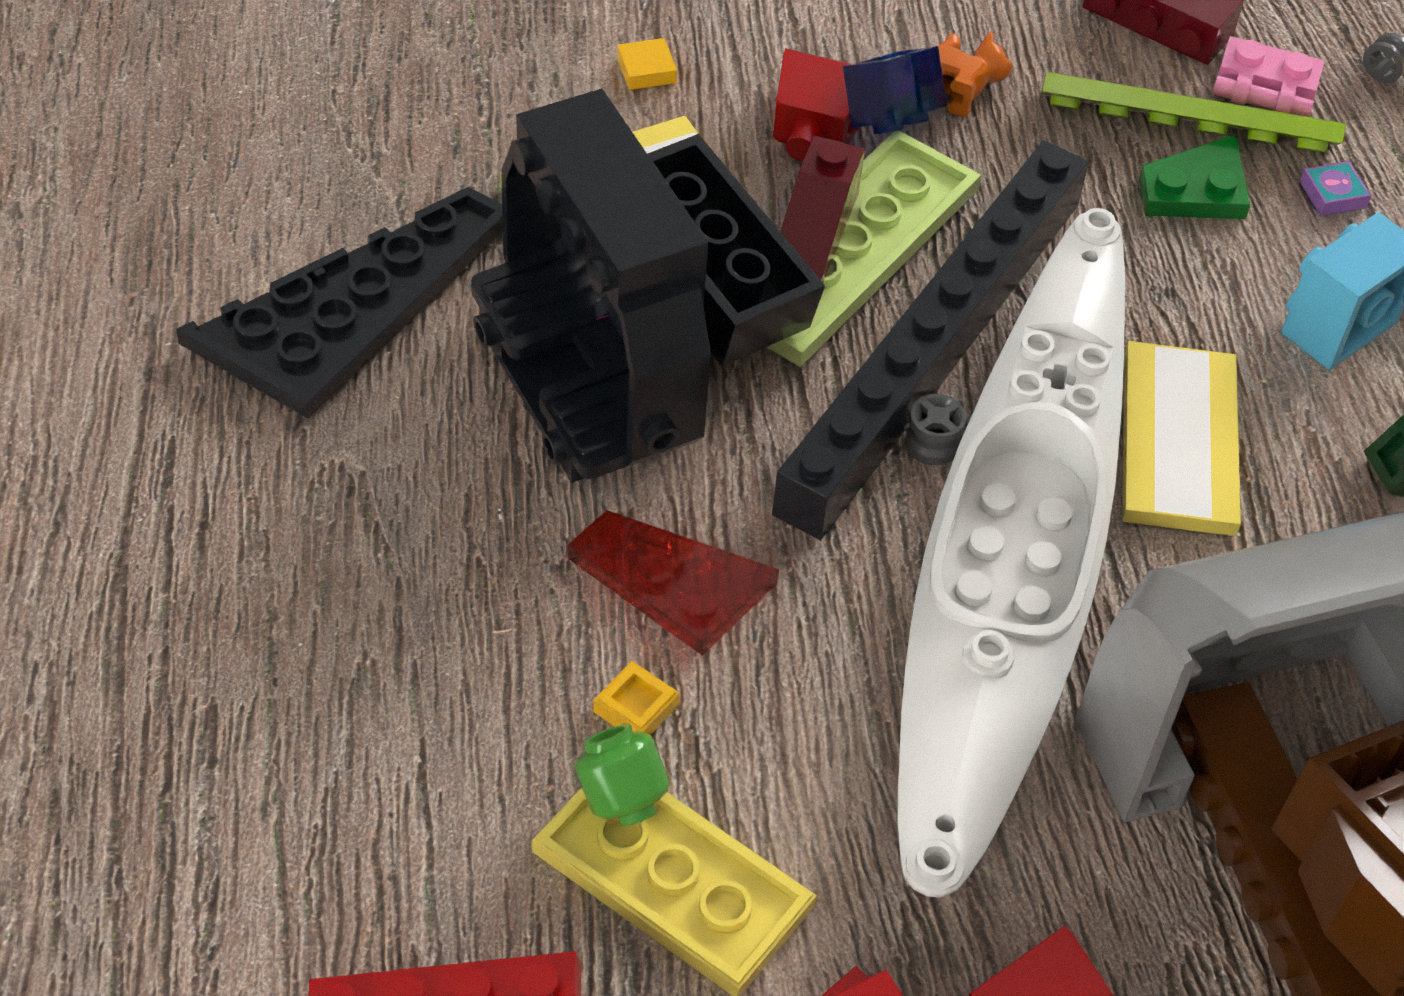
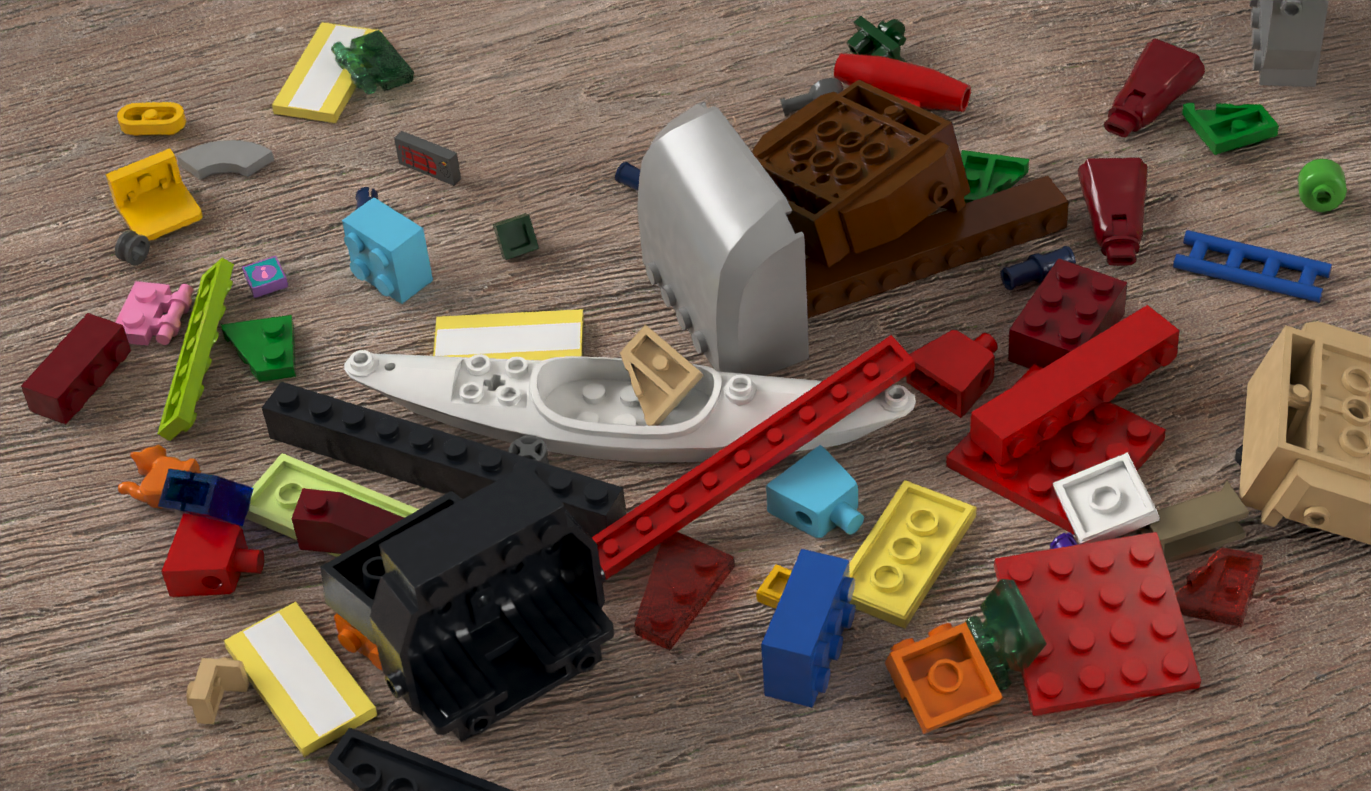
camera: 90 degrees left, 5 degrees down
bright green head [575,724,669,826] -> none
yellow tile [617,38,677,90] -> none
none -> tan bracket [186,658,249,724]
none -> red plate [592,335,916,580]
none -> tan wing [620,324,704,426]
none -> blue brick [761,549,856,708]
none -> medium azure torso [766,445,864,538]
none -> orange plate [885,622,1003,734]
none -> clear green plate [965,579,1047,690]

